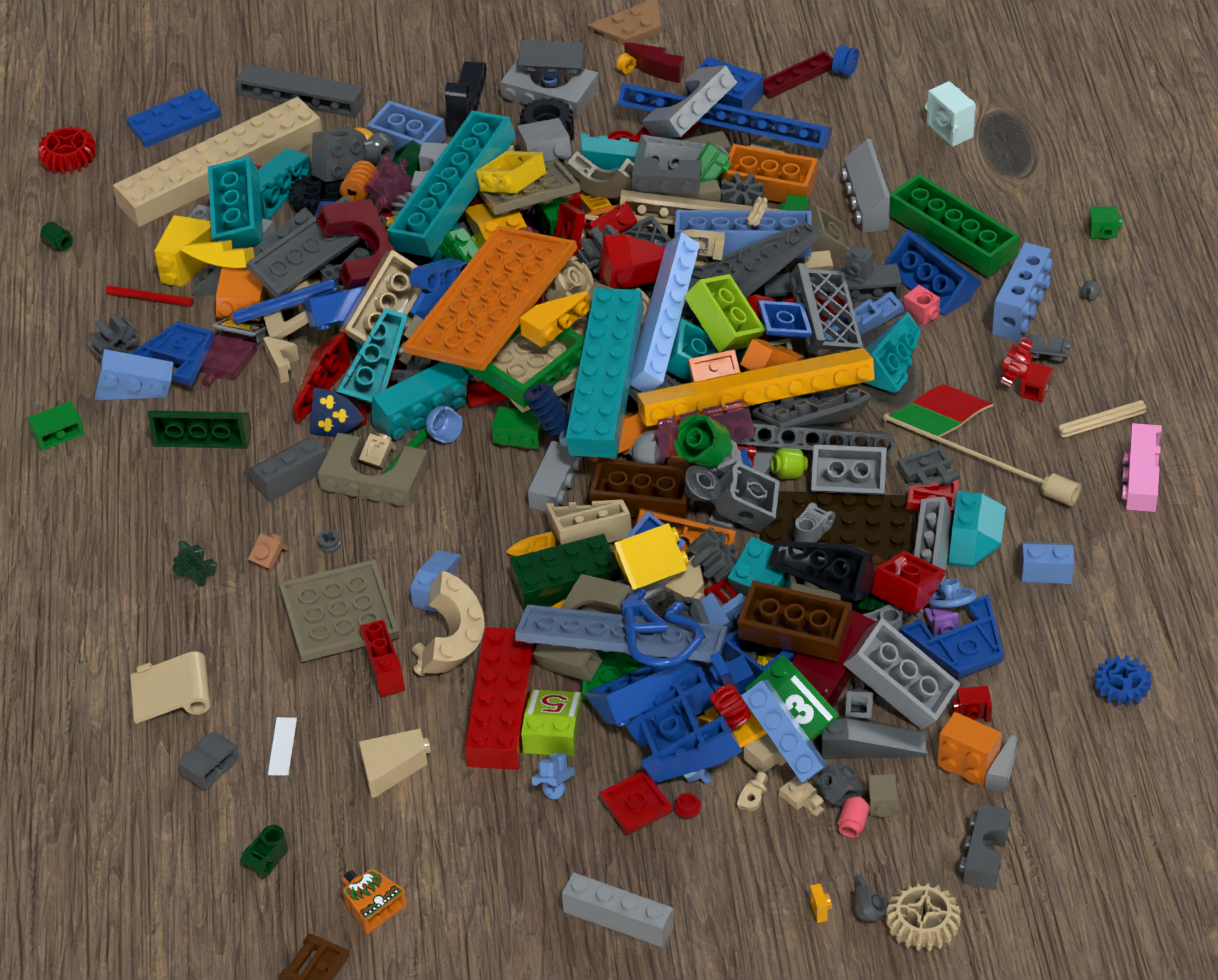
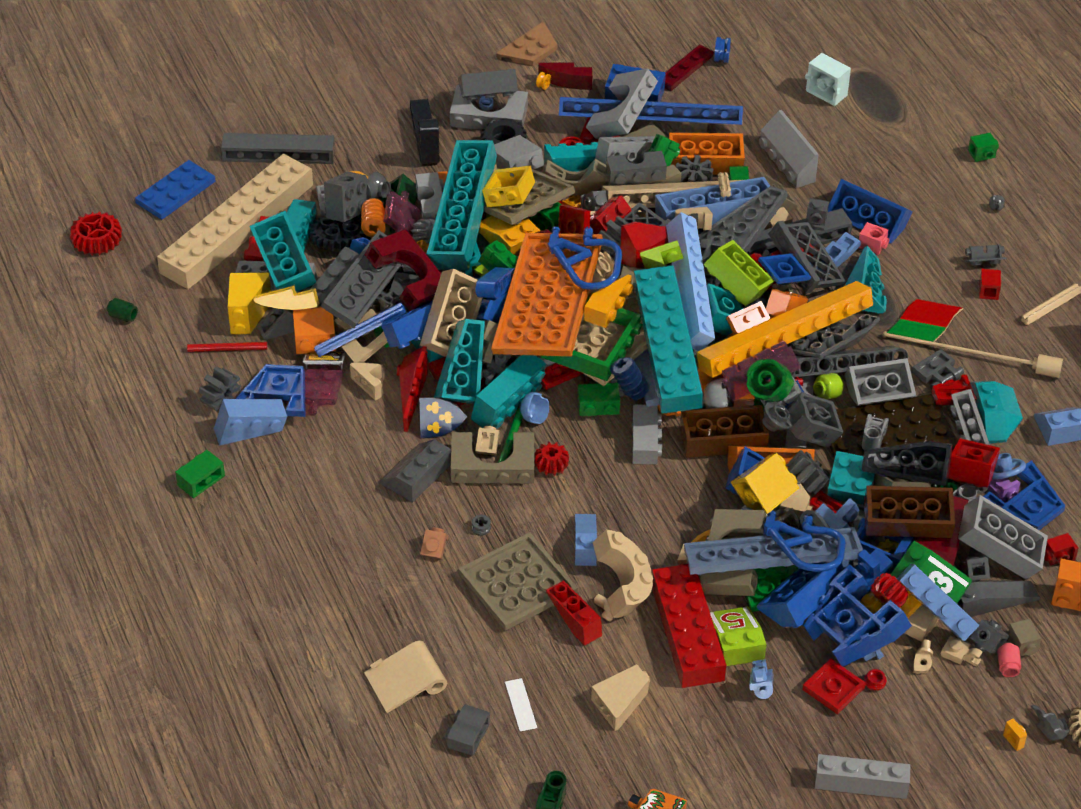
camera: 20 degrees left, 0 degrees up
dark green slope [147,410,252,449] -> none
clear green hips [172,541,217,587] -> none
medium blue brick [367,101,446,151] -> none
light orange plate [506,531,556,556] -> none
dark green brick [509,534,620,611] -> none
tan wedge [546,500,632,545] -> none
green brick [889,173,1020,278] -> none
medium blue brick [992,242,1053,341] -> none
red gear [1000,337,1033,387] -> none
none -> red gear [534,441,569,476]
none -> blue piece [548,226,622,290]
none -> dark grey brick [580,190,608,211]
none -> lime slope [640,240,684,269]

